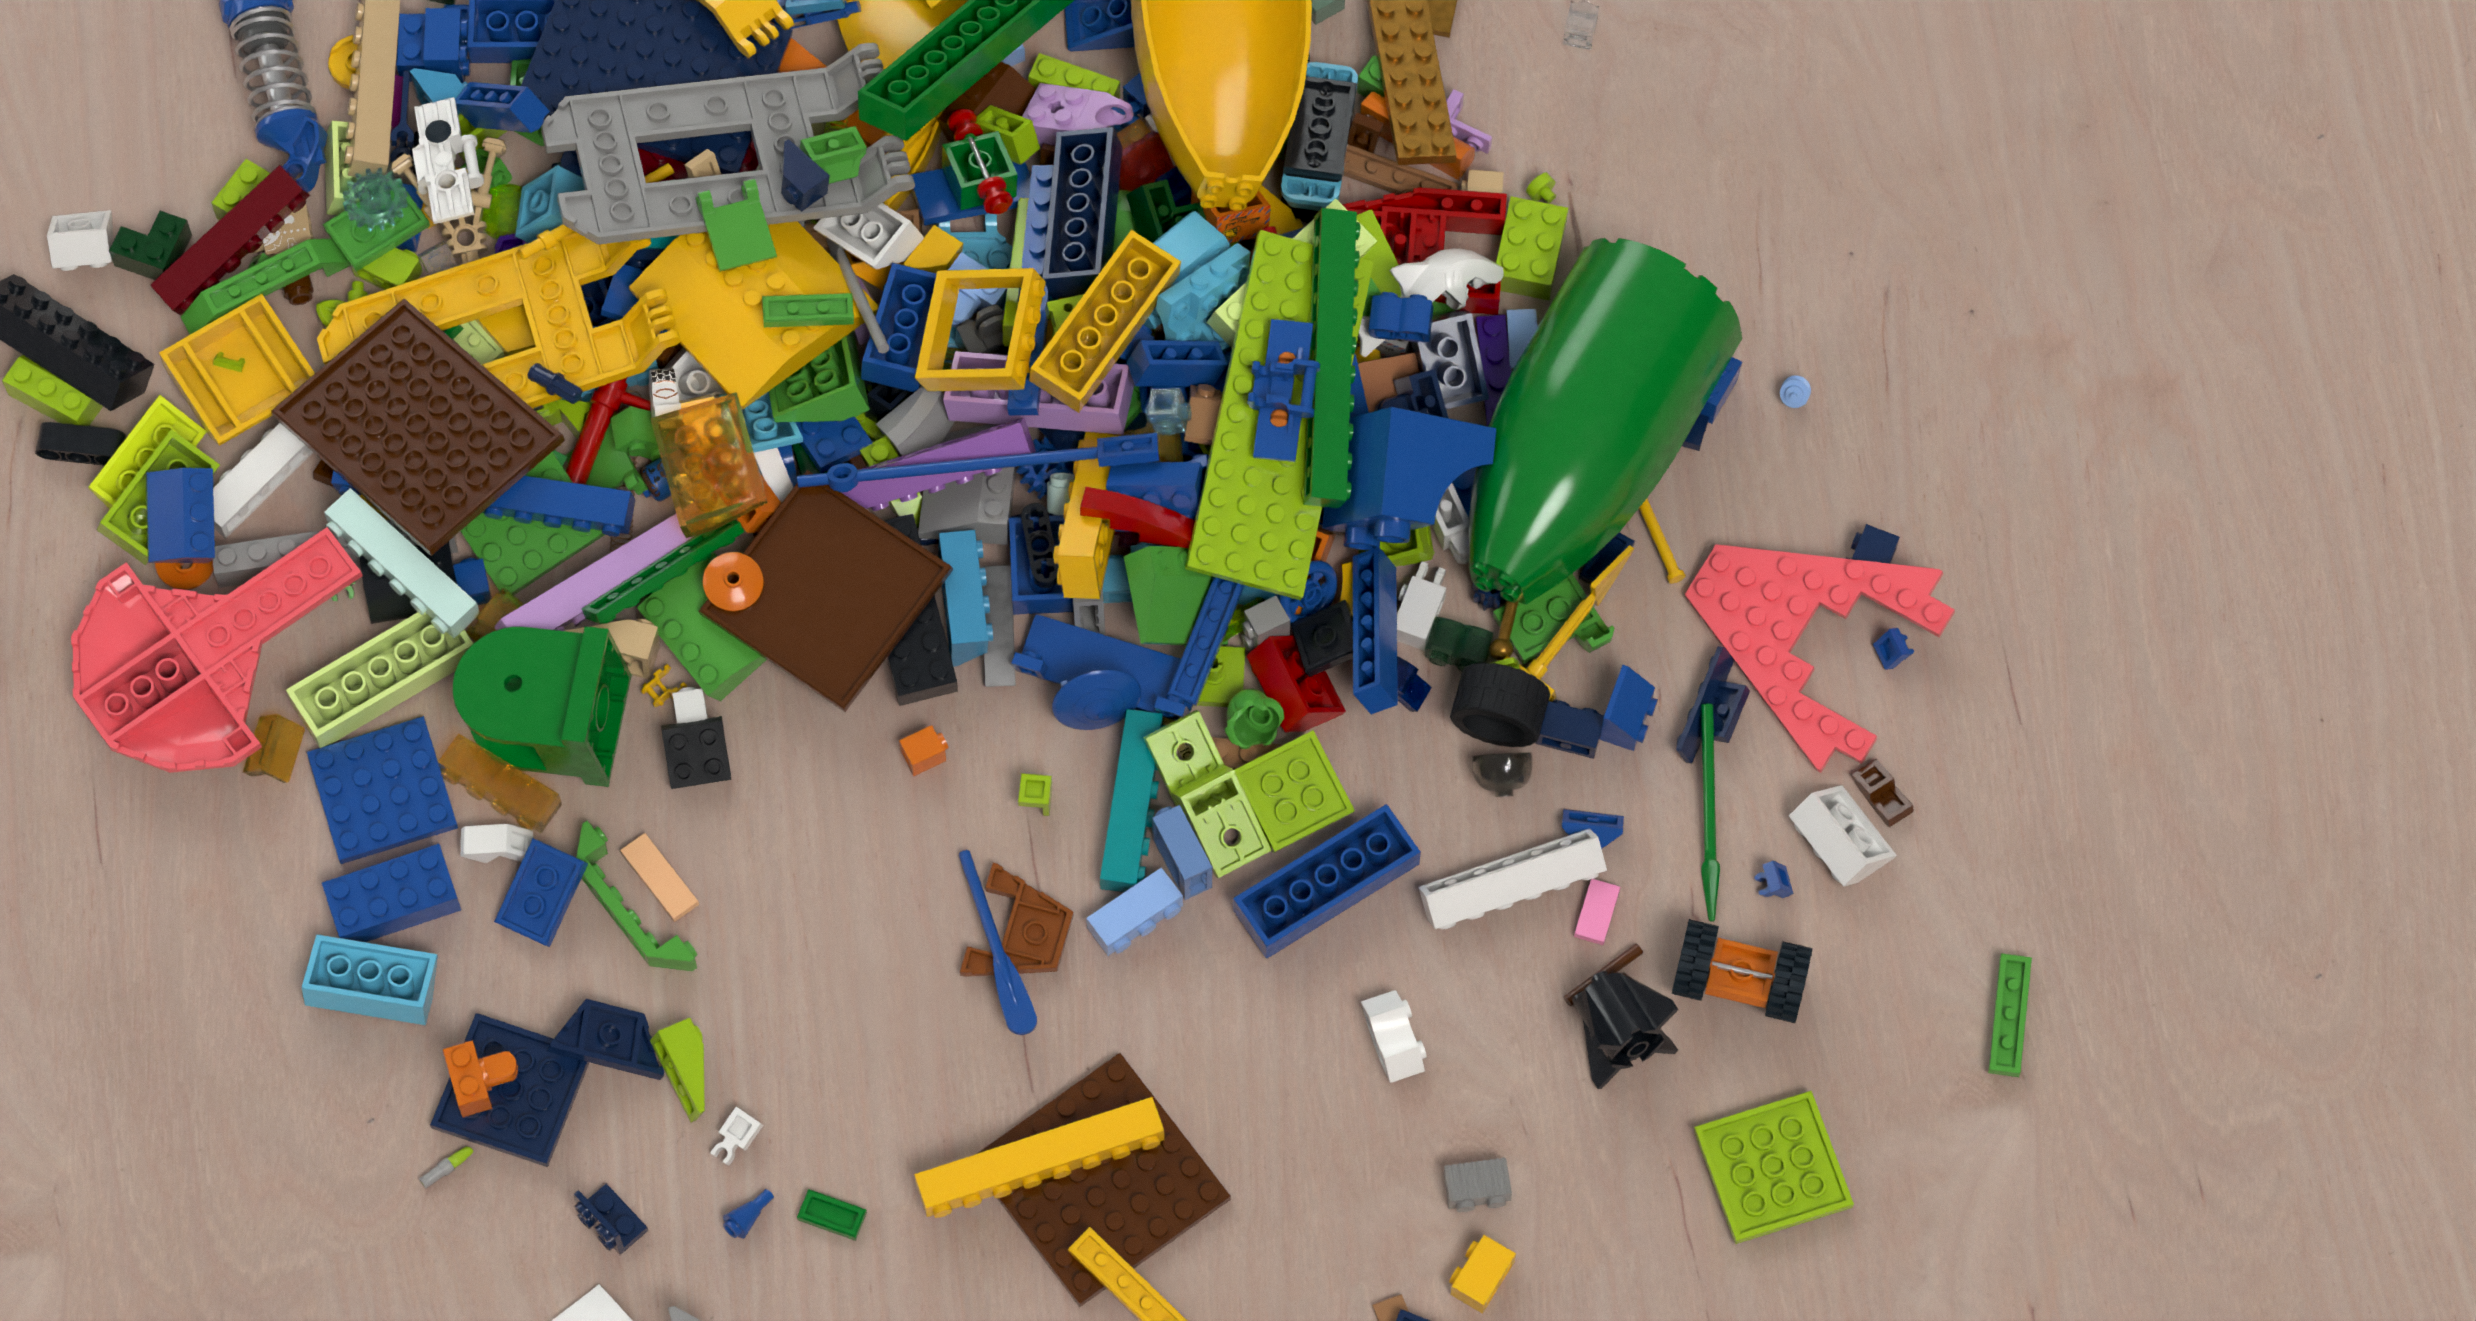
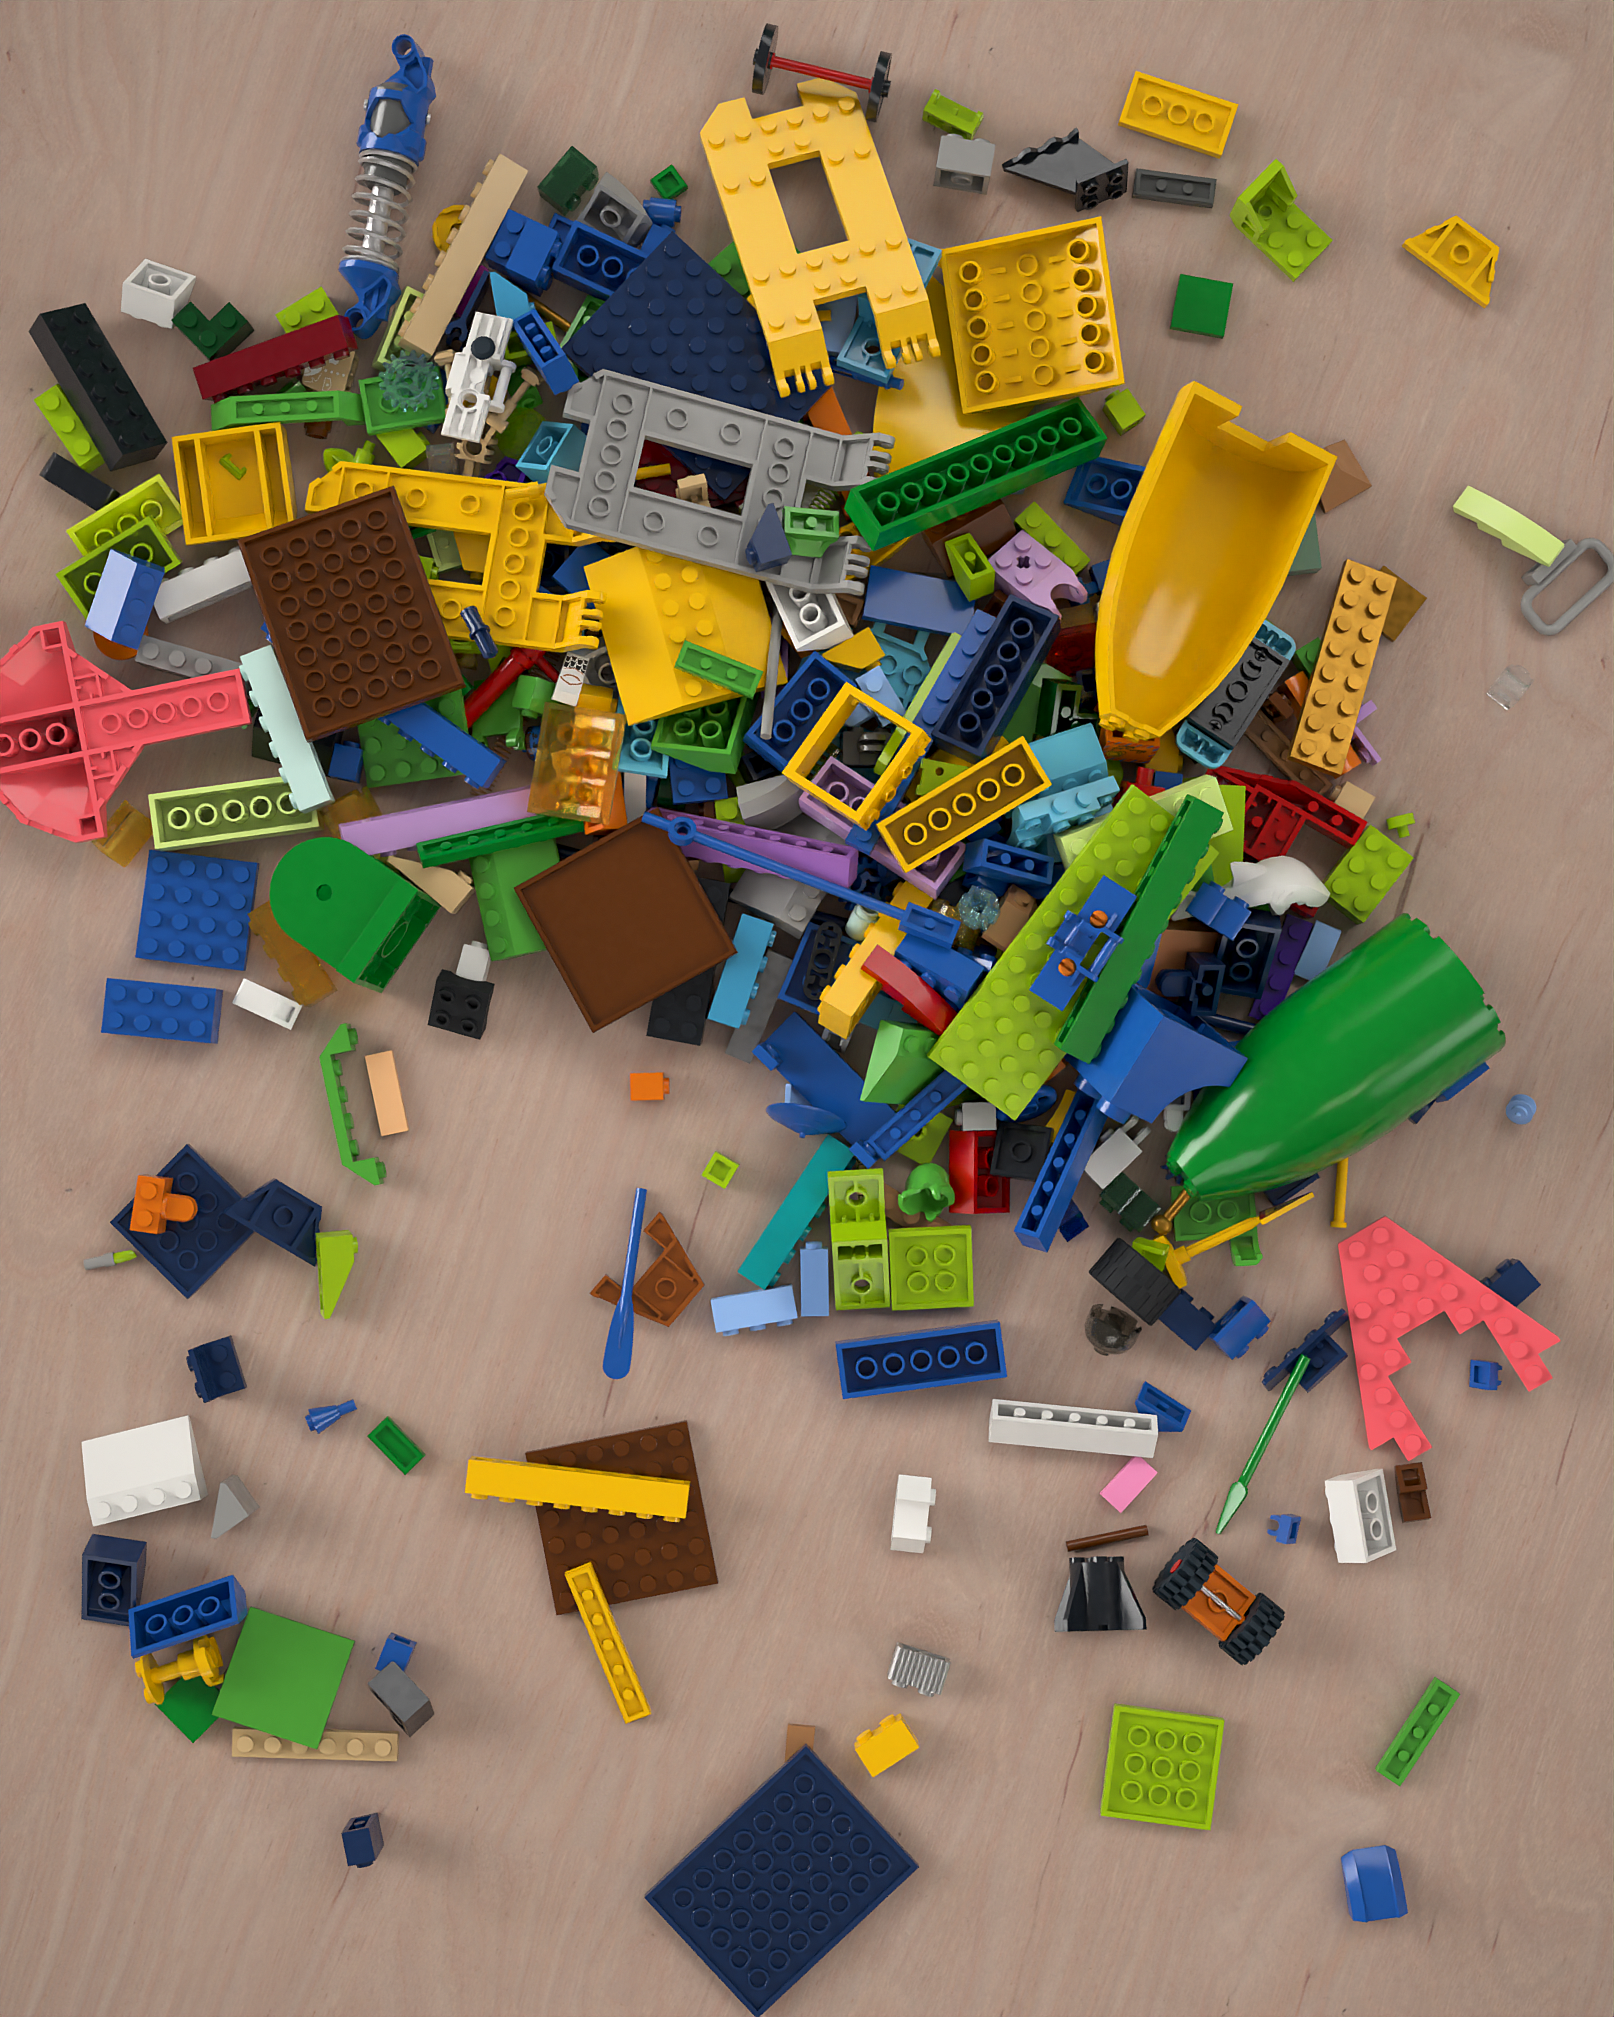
camera: 25 degrees right, 20 degrees up
medium azure slope [301,934,438,1025] -> none
blue tile [494,838,588,947] -> none
yellow piece [641,664,687,707] -> none
bright green flag [695,179,777,272] -> none
orange dish [703,552,763,612] -> none
white plate [710,1107,764,1166] -> none
green brick [942,109,1018,214] -> none
none -> blue slope [1341,1845,1408,1923]

